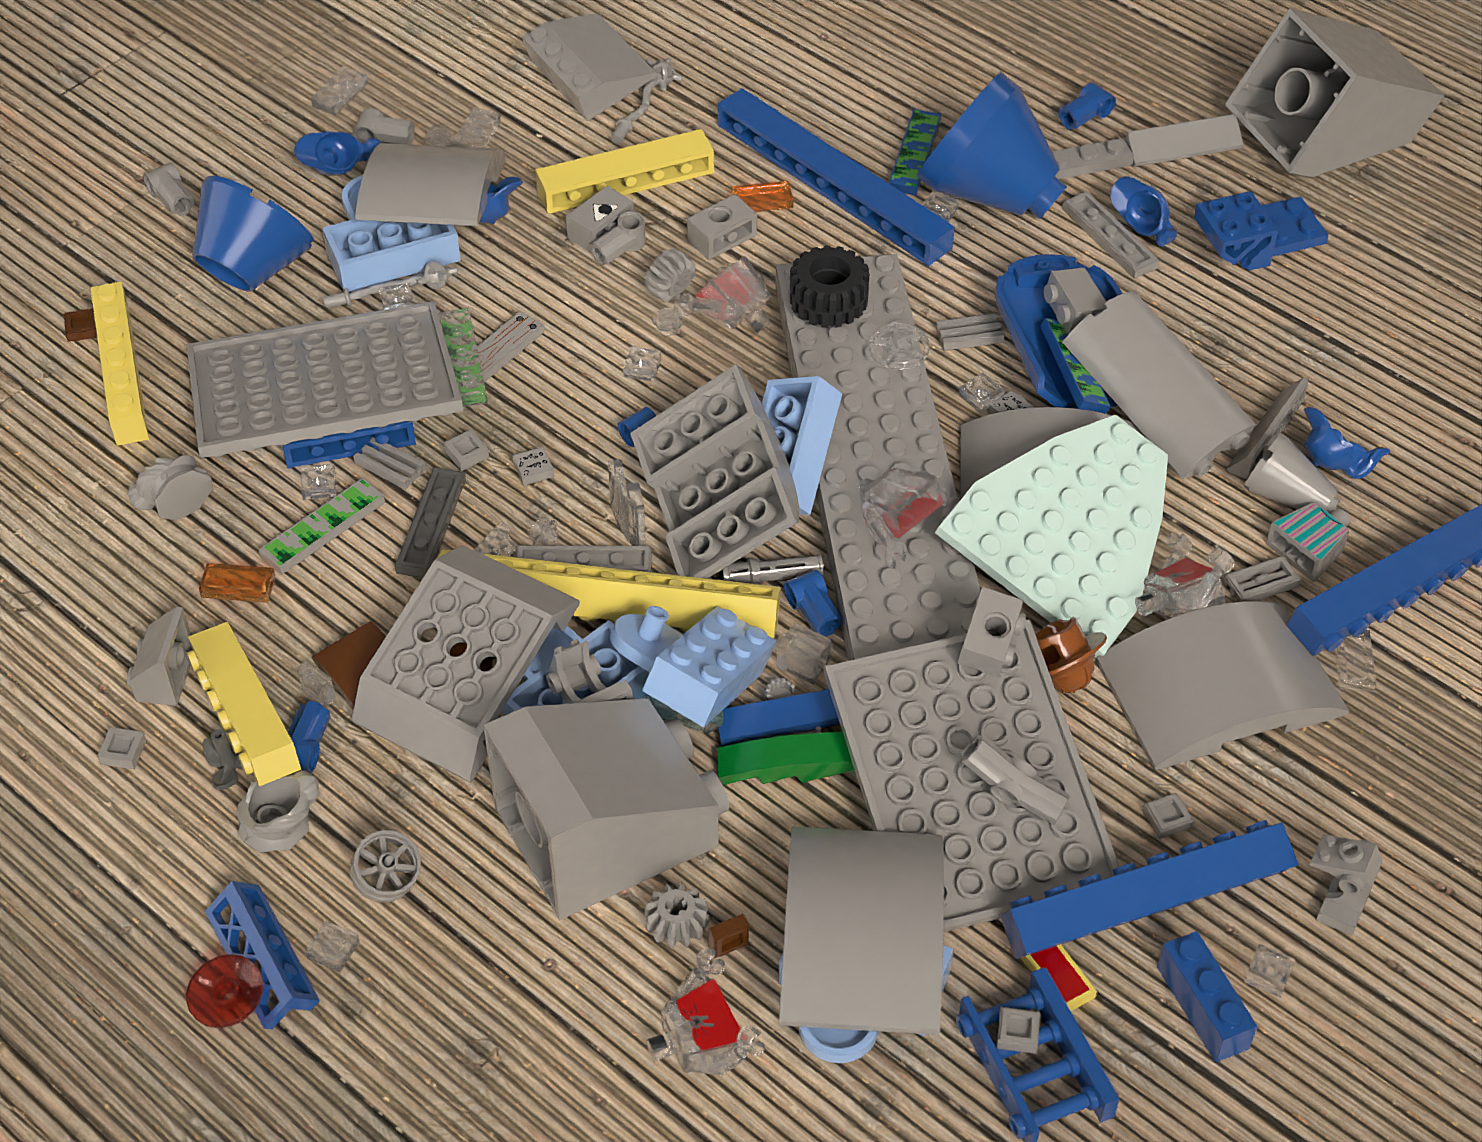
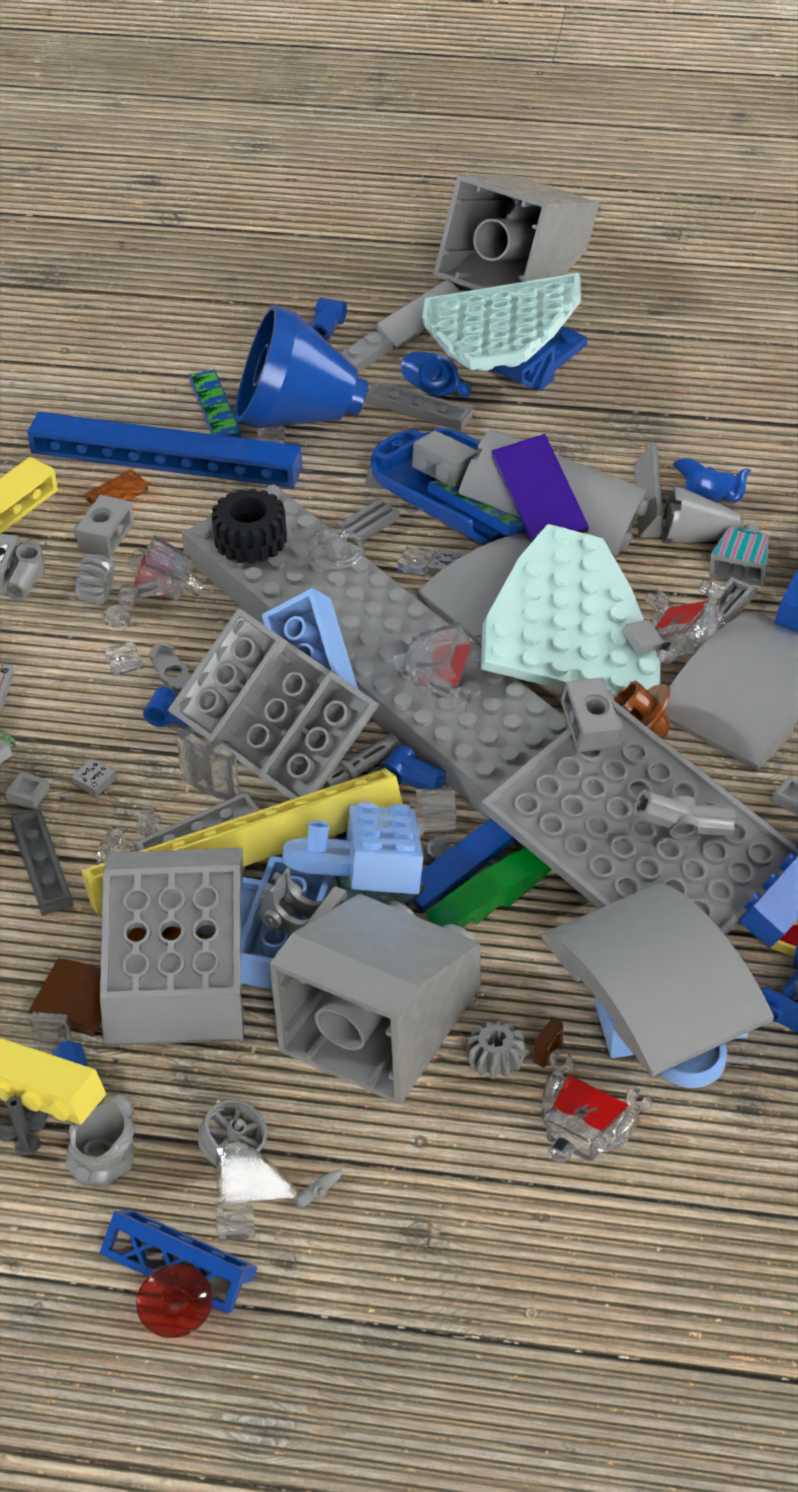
camera: 30 degrees left, 5 degrees down
none -> light grey piece [149,642,191,694]
none -> clear slope [216,1142,296,1203]
none -> light grey helmet [294,1169,343,1209]
none -> light aqua wing [422,273,581,371]
none -> dark purple tile [491,434,589,543]
none -> light grey tile [622,620,664,654]

